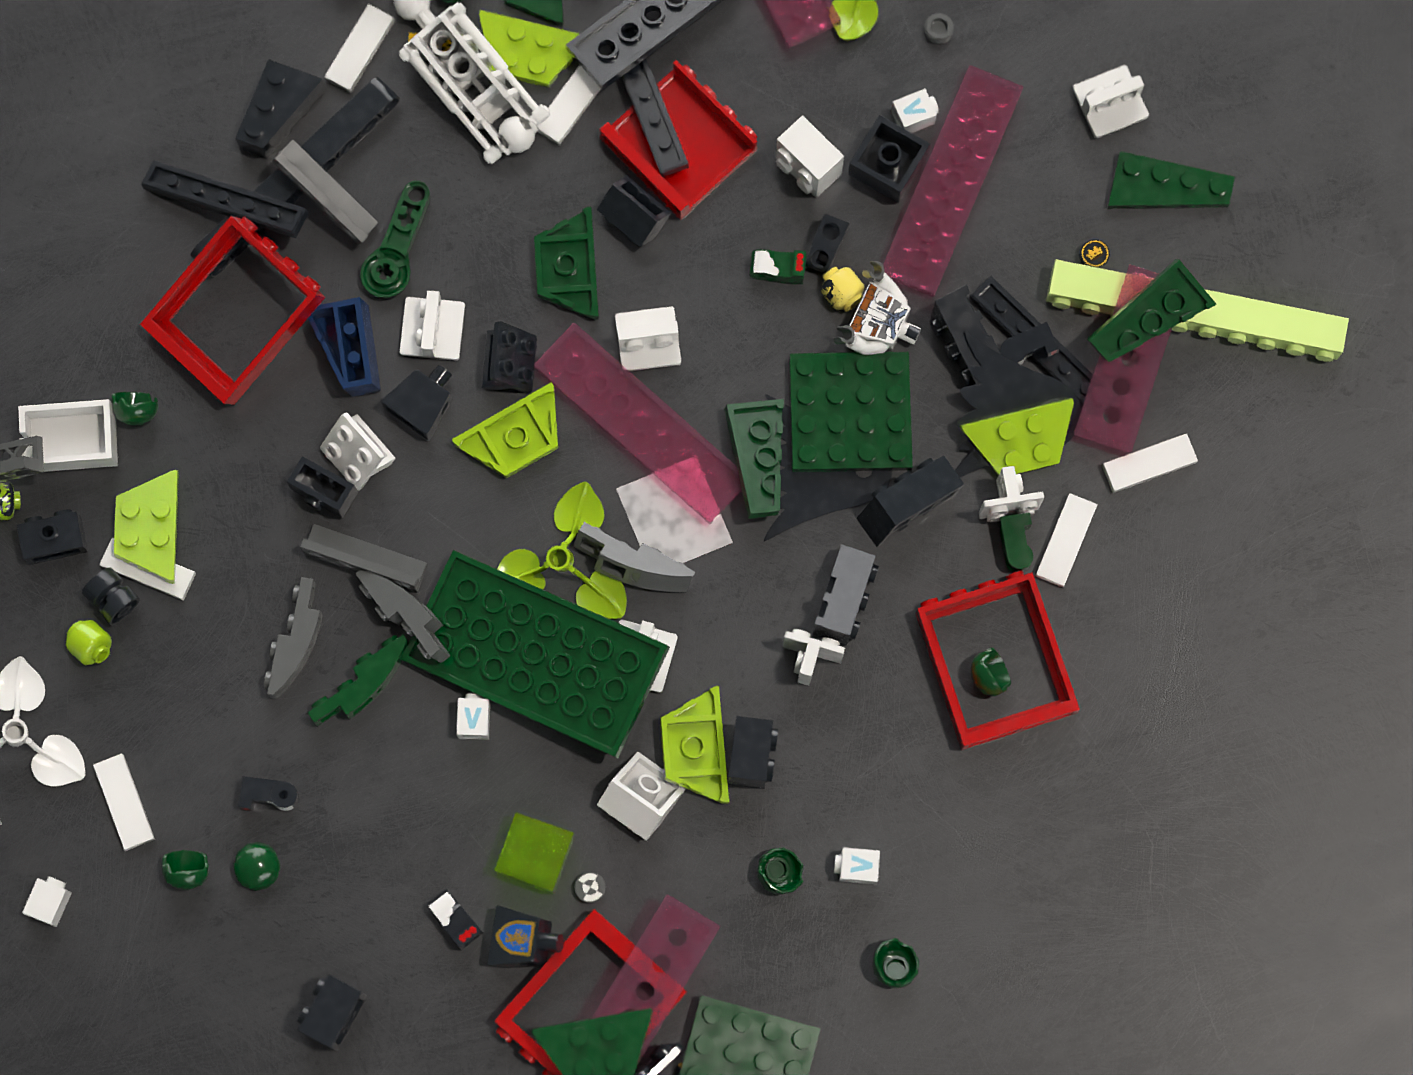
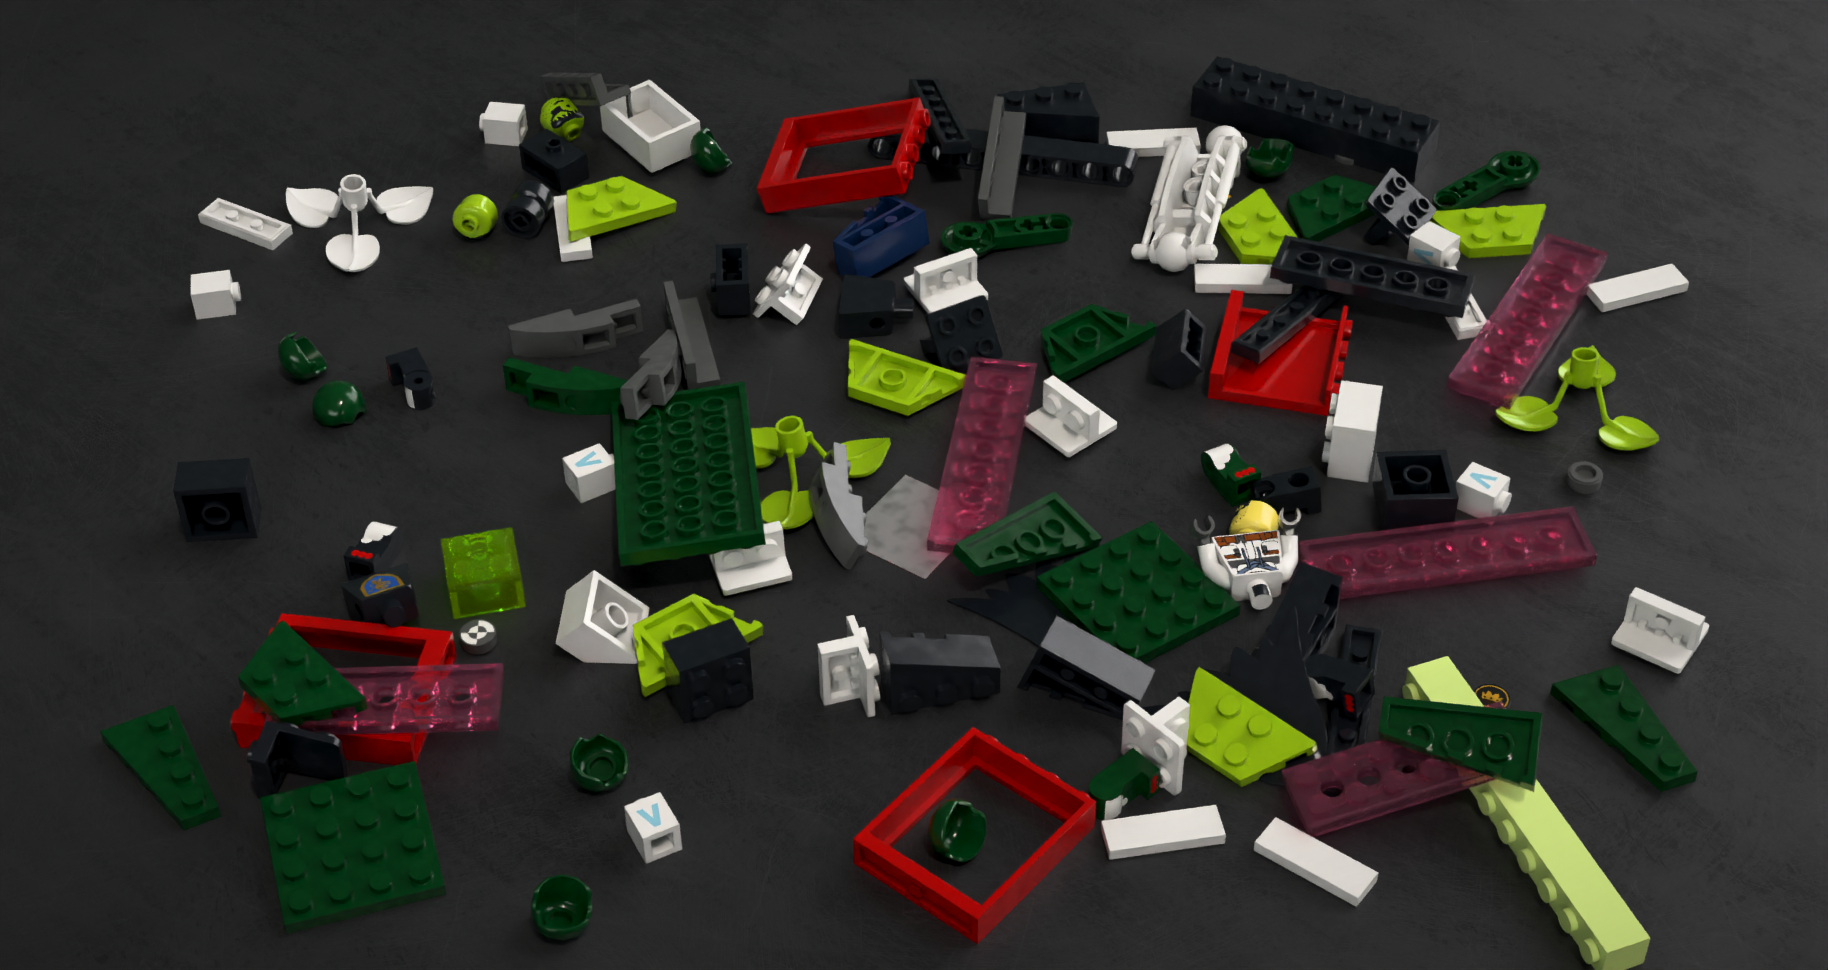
camera: 60 degrees right, 35 degrees down
white tile [93,754,155,851] -> none

